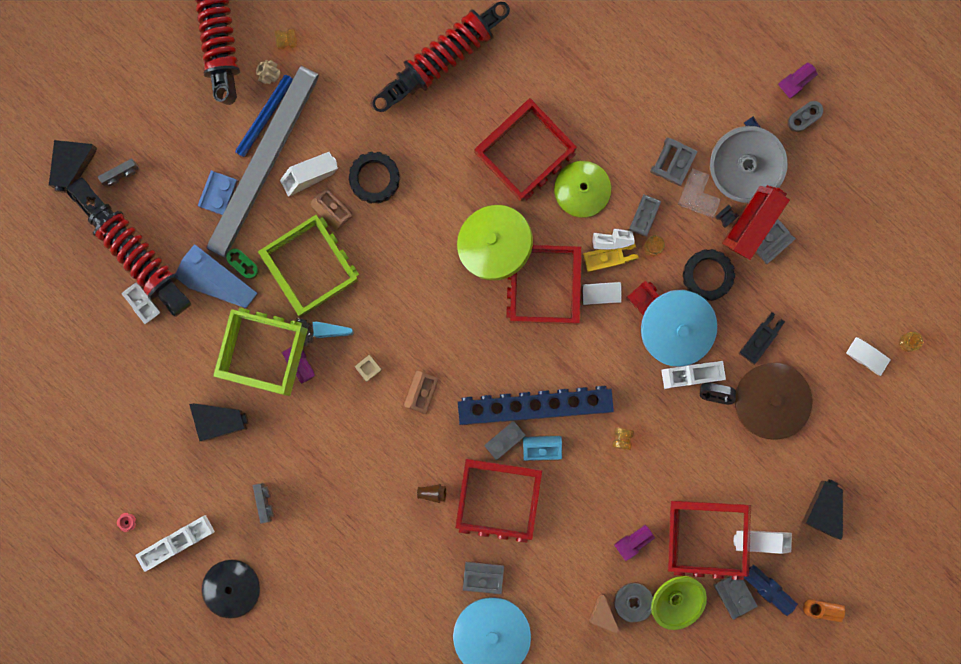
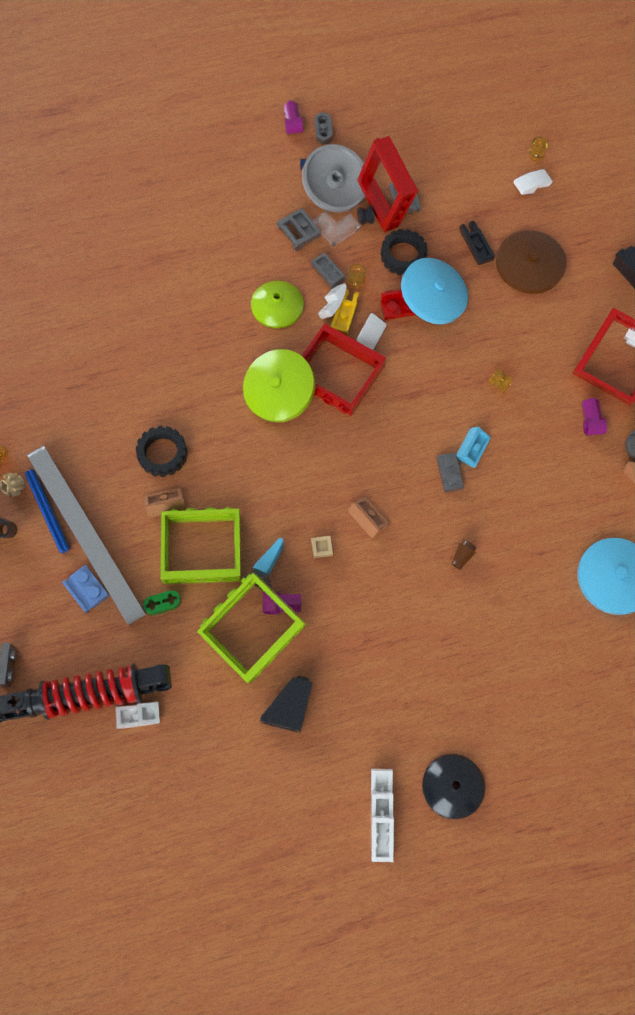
camera: 60 degrees left, 15 degrees down
coral plate [117,513,136,532] -> none
medium blue wedge [175,244,258,308] -> none
flat silver plate [253,483,274,524] -> none
white slope [280,152,338,197] -> none
piece [370,1,510,112] -> none
red window [455,459,542,543] -> none
dark blue brick [458,386,614,425] -> none
flat silver plate [463,562,504,594] -> none
red window [474,98,577,202] -> none
white slope [661,361,726,389] -> none
black beam [700,383,736,405] -> none

